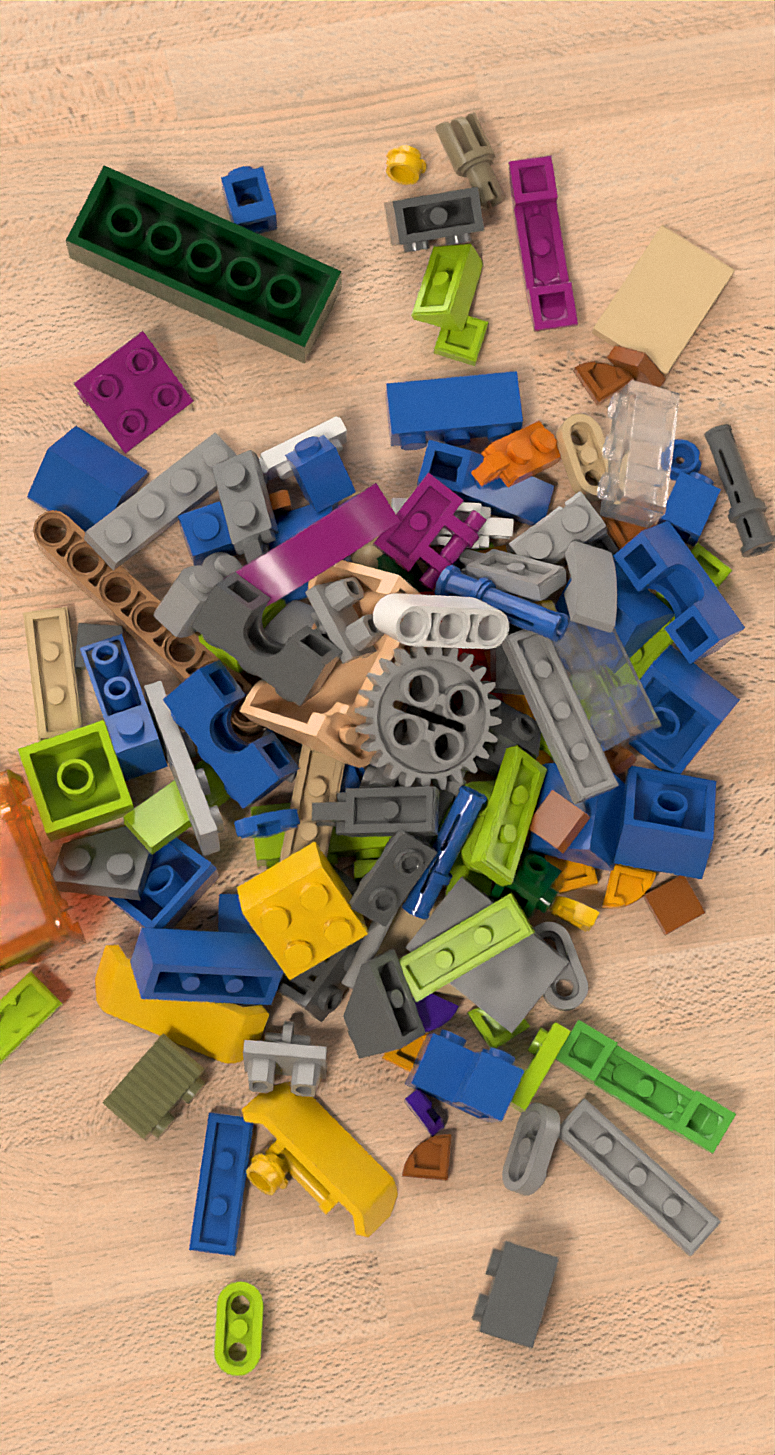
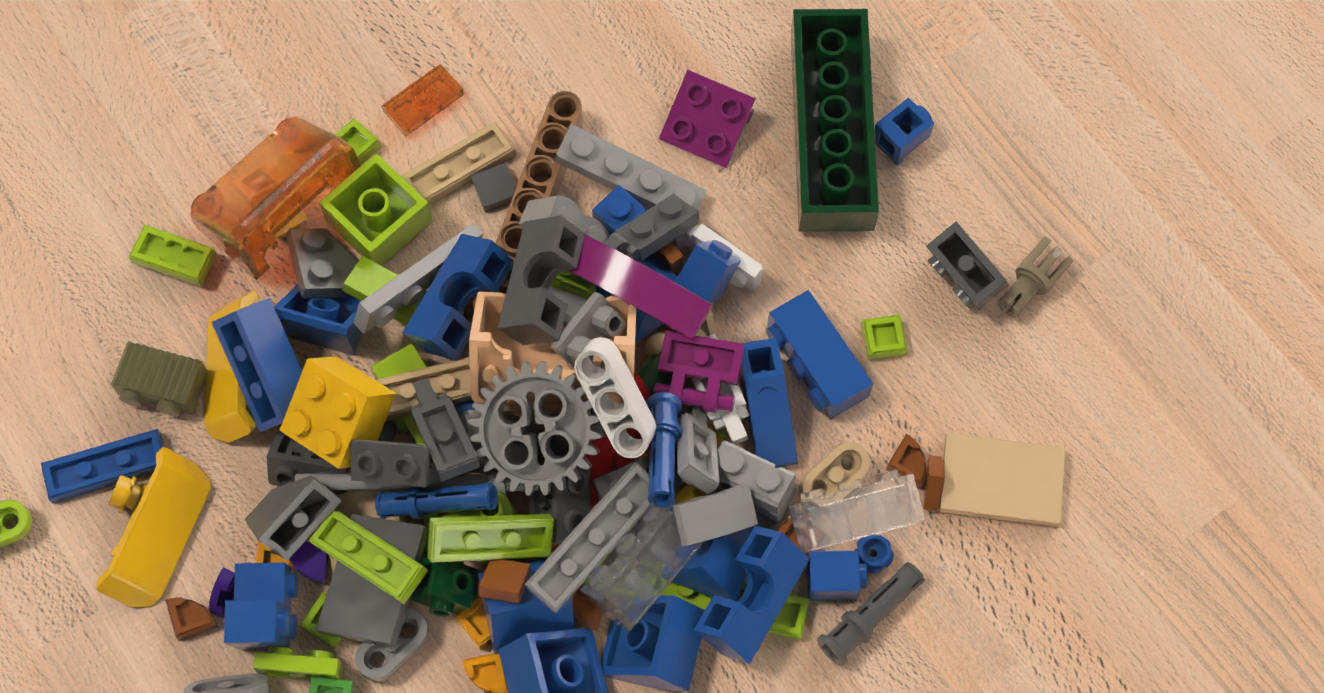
camera: 70 degrees right, 10 degrees down
blue slope [27,426,149,533] -> none
blue slope [80,634,168,781] -> none
blue tile [234,809,300,839] -> none
light grey hips [243,1021,327,1097] -> none
yellow plate [386,145,427,185] -> none
lime slope [411,244,483,331] -> none
orange hinge [471,421,562,488] -> none
magenta slope [508,155,578,332] -> none
yellow tile [549,896,600,932] -> none

